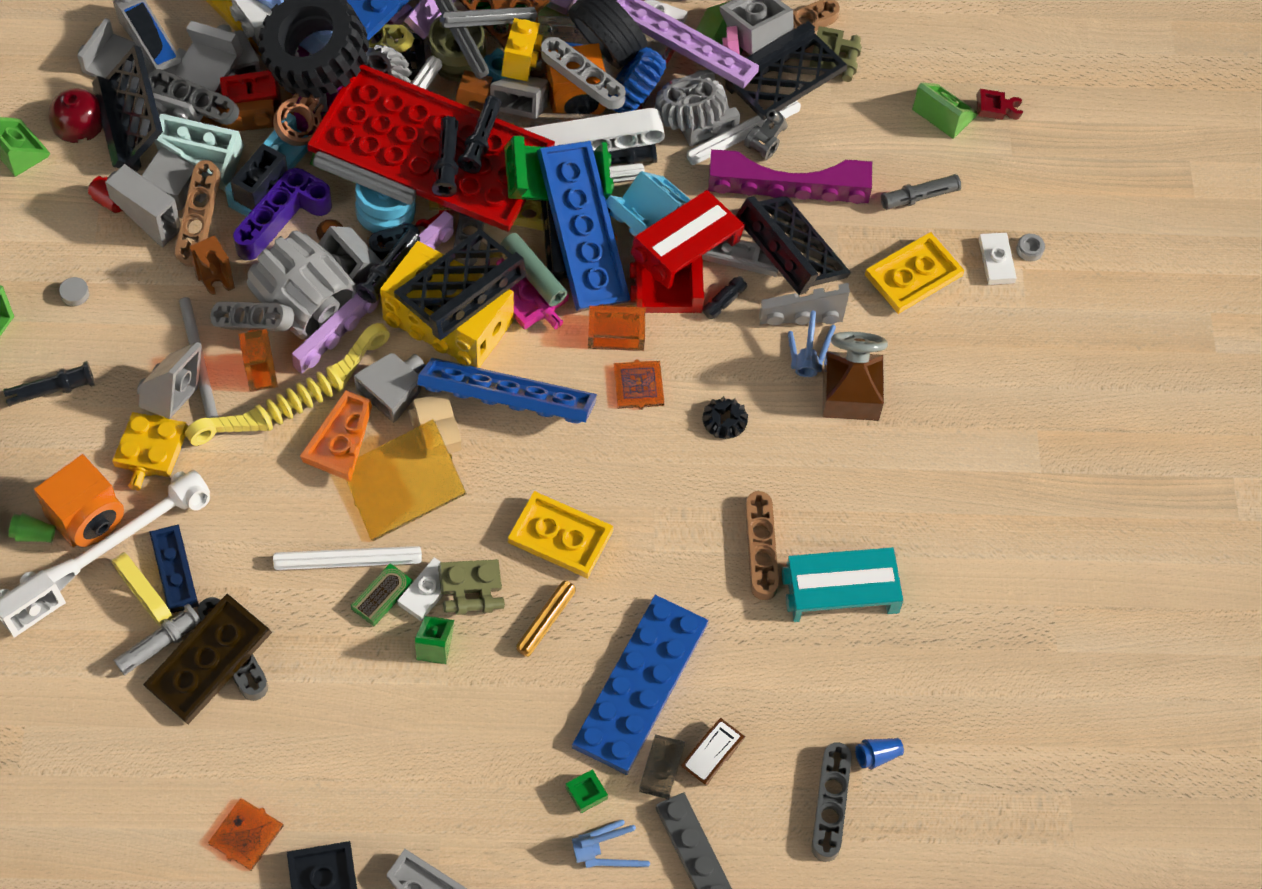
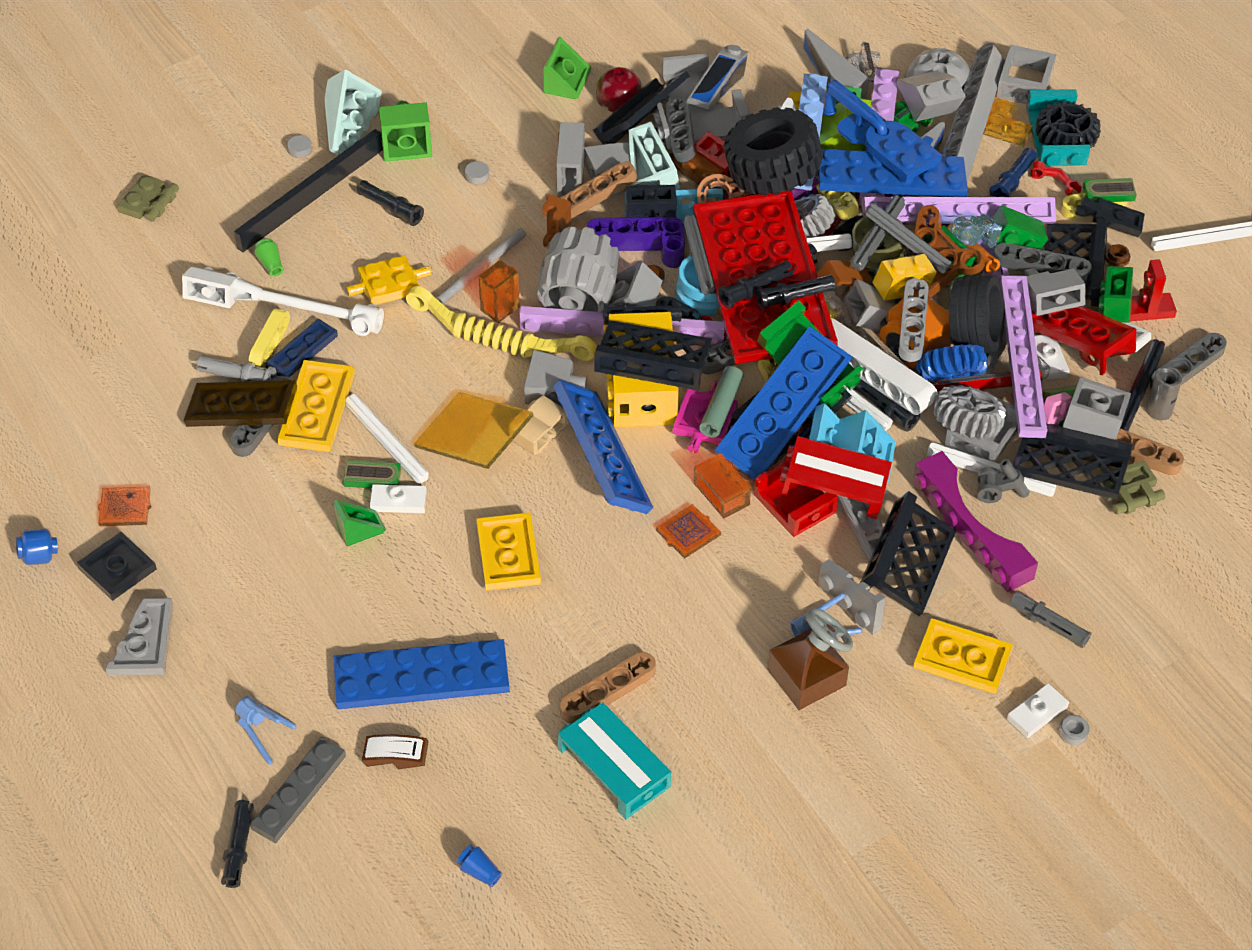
camera: 60 degrees right, 10 degrees down
orange piece [34,454,124,548] -> none
light grey slope [137,342,202,419] -> none
light grey beam [210,302,294,332] -> none
orange wing [300,390,372,482] -> none
olive plate [438,559,505,615] -> none
axle [516,580,576,657] -> none
green plate [565,769,608,814] -> none
clear smoke plate [639,734,685,800] -> none
black axle [702,276,747,319] -> none
black gear [702,396,748,439] -> none
dark grey beam [812,742,852,862] -> none
bright green slope [912,82,977,139] -> none
dark red plate [976,88,1023,120] -> none
none -> yellow plate [278,360,355,452]

